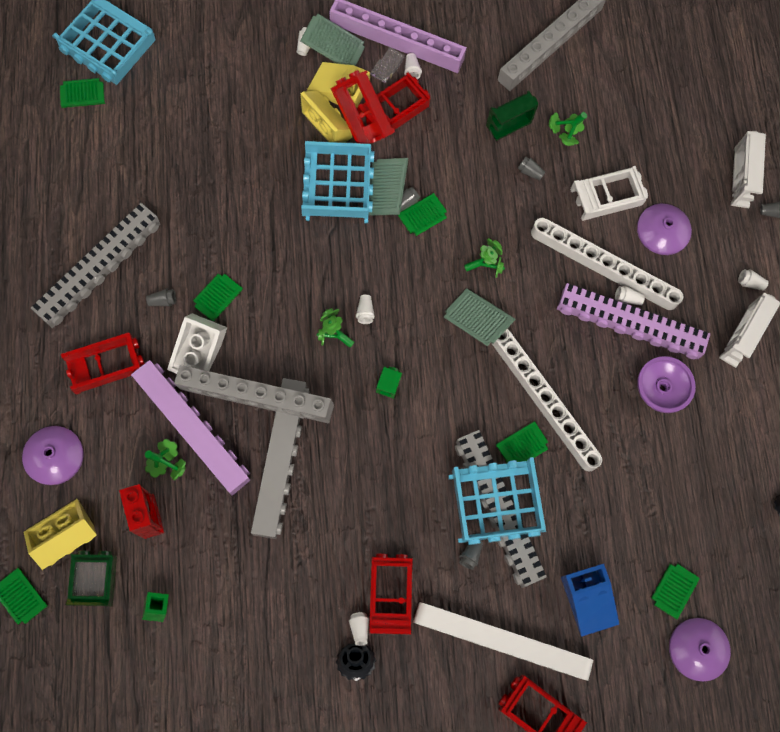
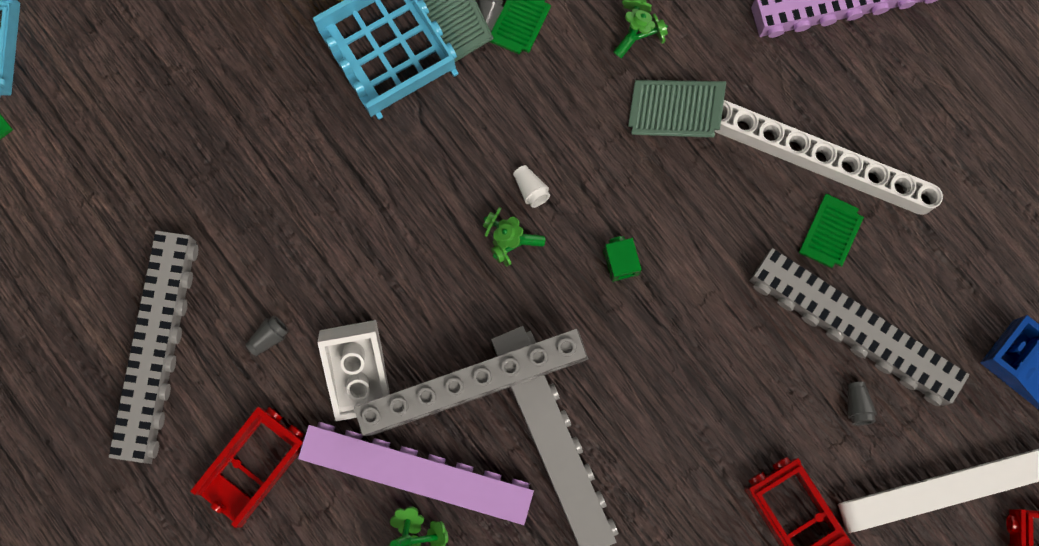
camera: 25 degrees left, 5 degrees up
green window [193,274,243,322] -> none
medium azure window [448,457,546,545] -> none
medium lavender dish [637,356,696,413] -> none

